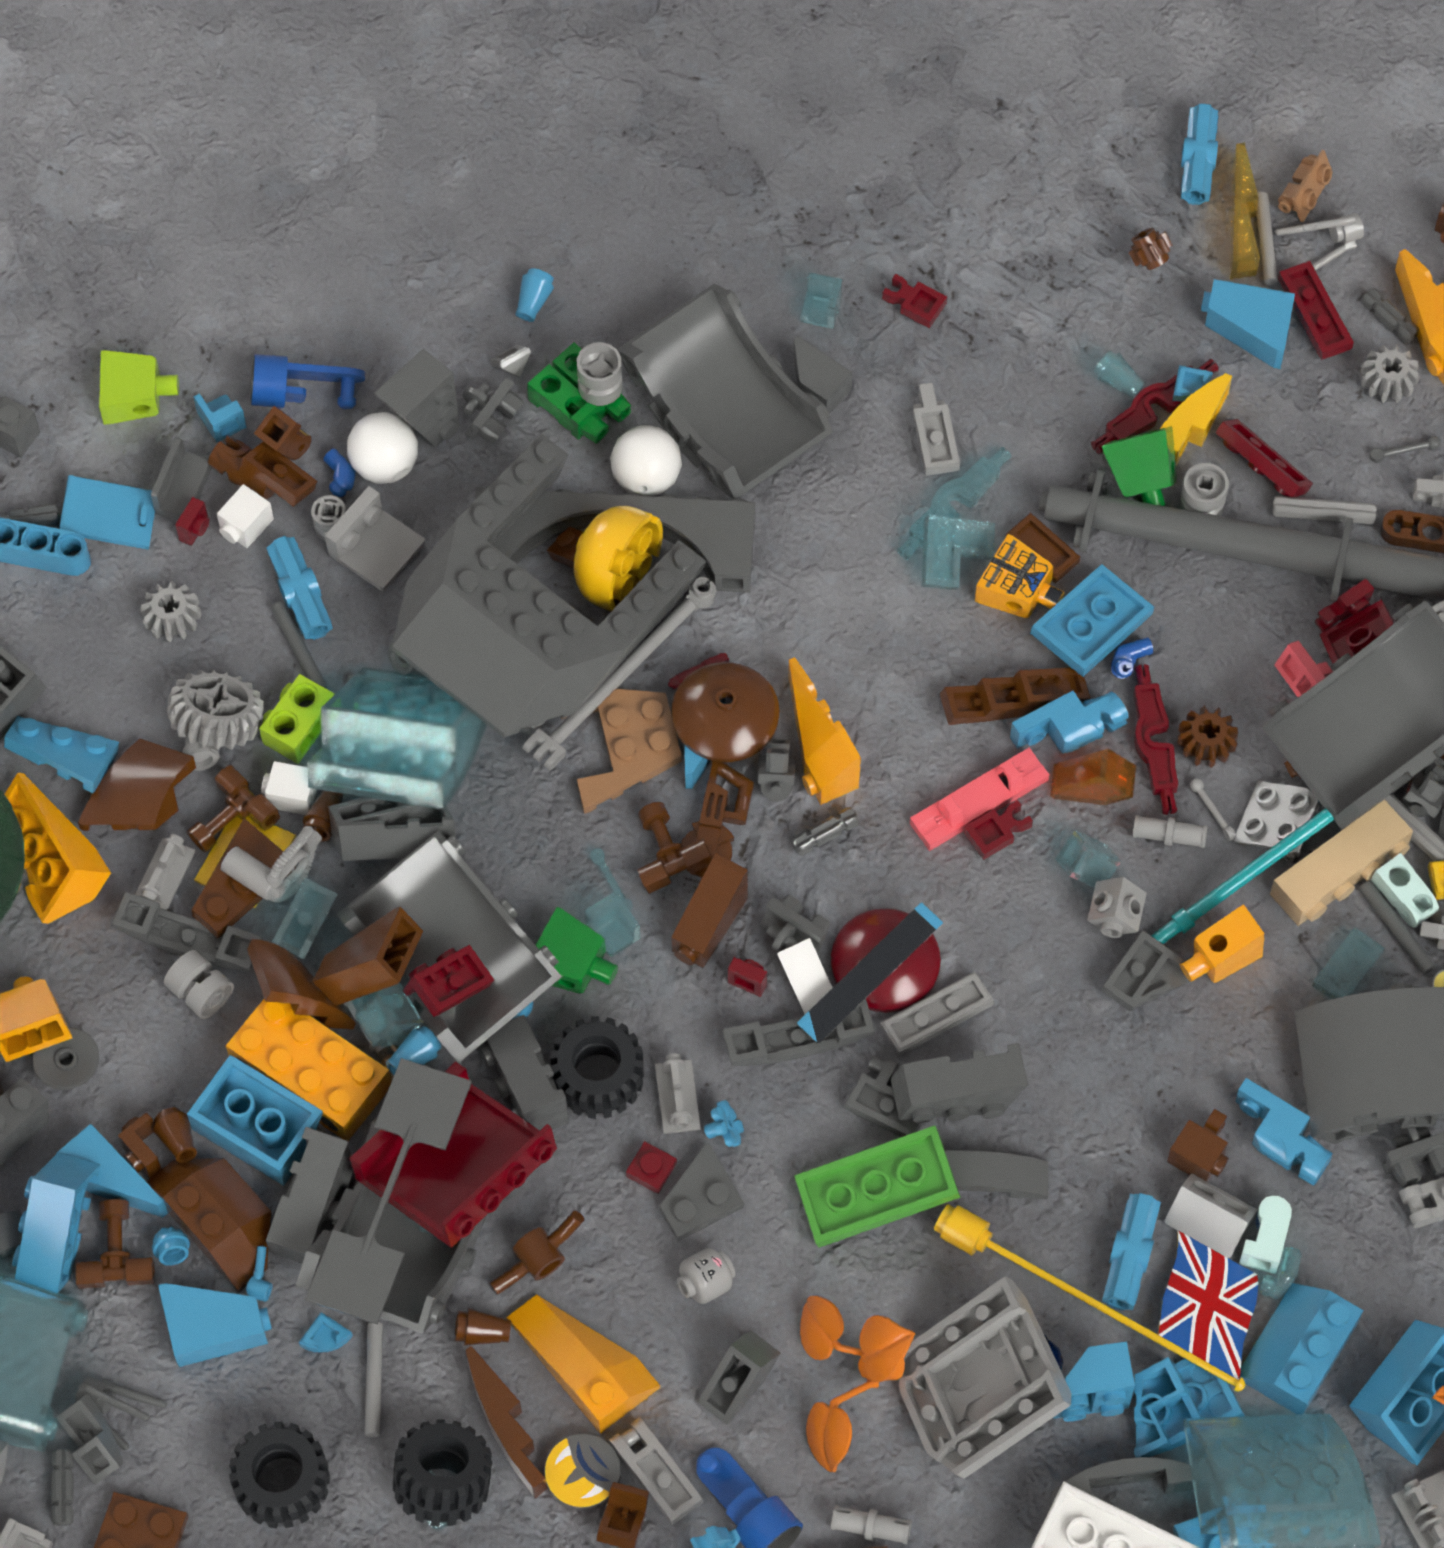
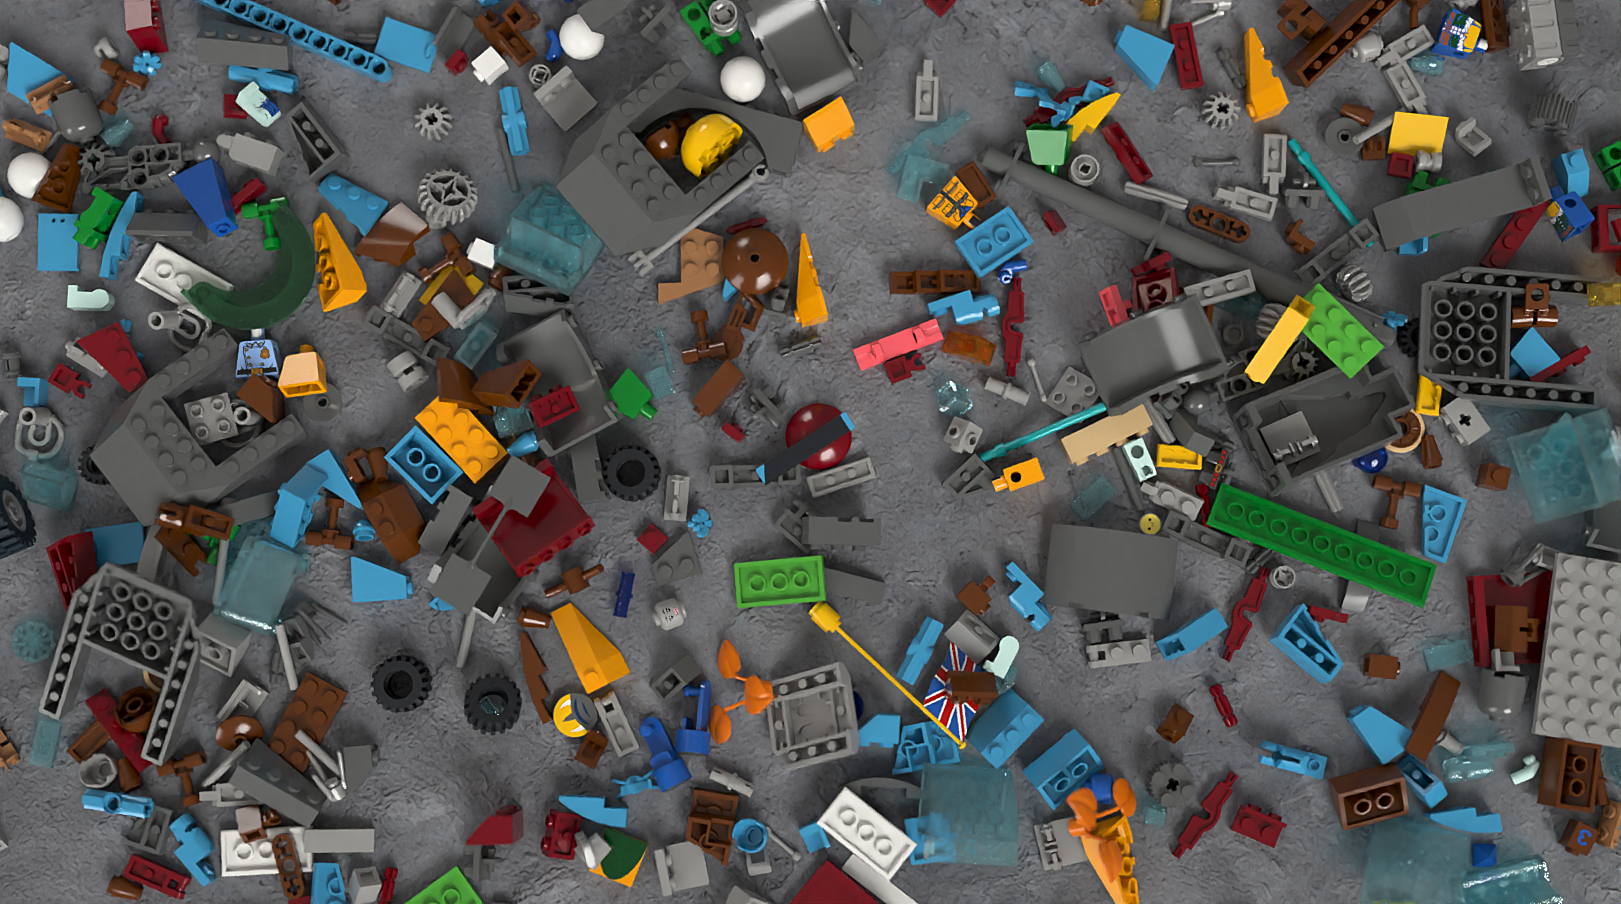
camera: 15 degrees right, 20 degrees up
dark azure hand [246,1246,273,1302] -> none
lime brick [259,674,338,764] -> none
white sticker [777,938,832,1014] -> none
reddish brown gear [1177,705,1239,768] -> none
none -> light grey bar [275,623,299,690]
none -> clear blue pin [613,571,636,618]
none -> reddish brown cylinder [641,119,682,161]
none -> blue piece [675,680,711,756]
none -> light orange slope [803,97,855,153]
none -> reddish brown slope [945,670,998,706]
none -> dark azure piece [1013,81,1082,128]
none -> dark red slope [1042,210,1067,236]

